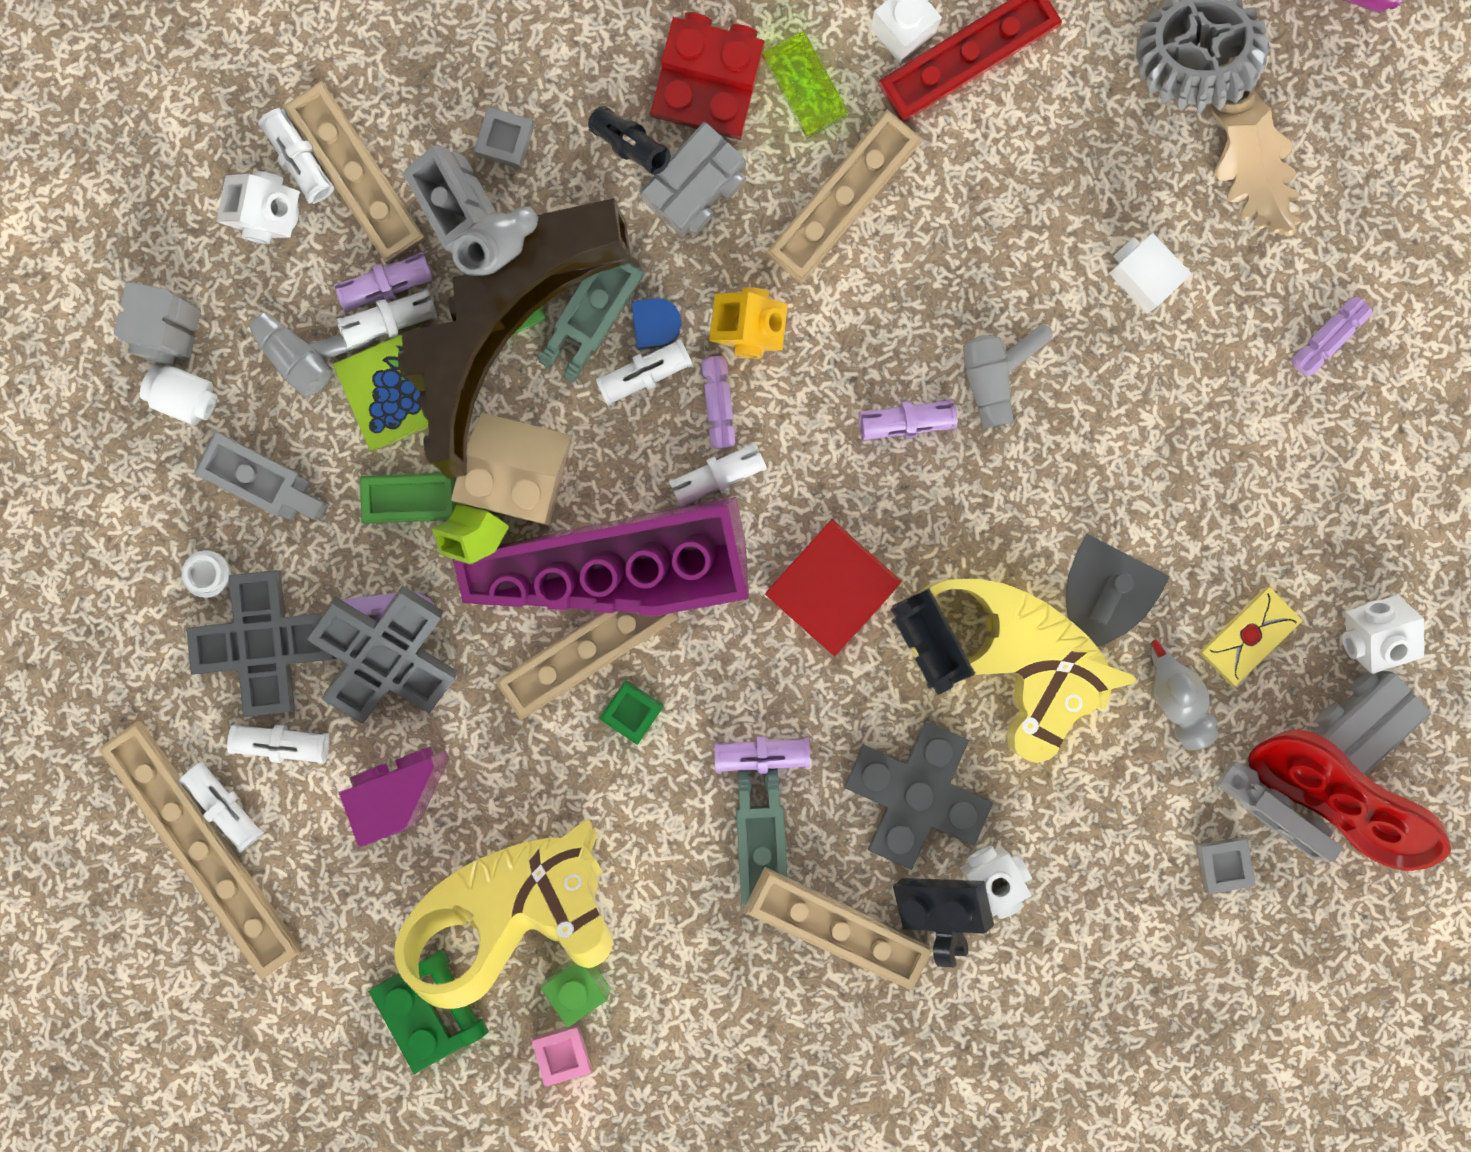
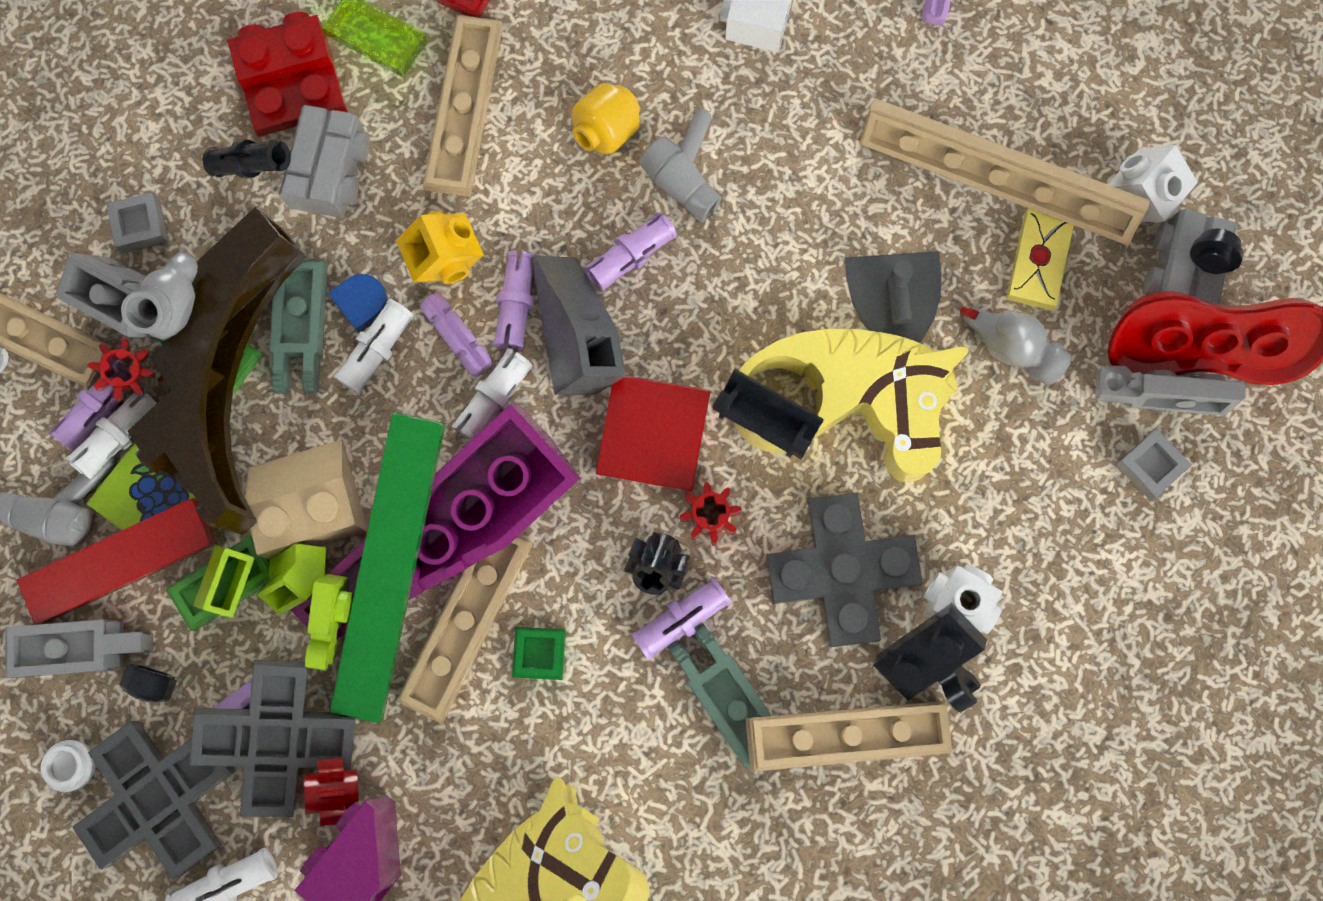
camera: 25 degrees left, 10 degrees down
none -> red tile [17,498,218,625]
none -> red gear [87,338,156,402]
none -> black tile [119,664,177,702]
none -> lime piece [193,545,255,619]
none -> red gear [304,758,359,826]
none -> lime plate [305,574,353,670]
none -> green tile [330,412,446,723]
none -> lavender pin [493,250,535,351]
none -> dark grey slope [531,255,626,395]
none -> yellow head [571,83,640,155]
none -> black gear [624,532,690,595]
none -> red gear [680,482,742,546]
none -> tan tile [859,98,1150,246]
none -> black plate [1190,228,1244,274]

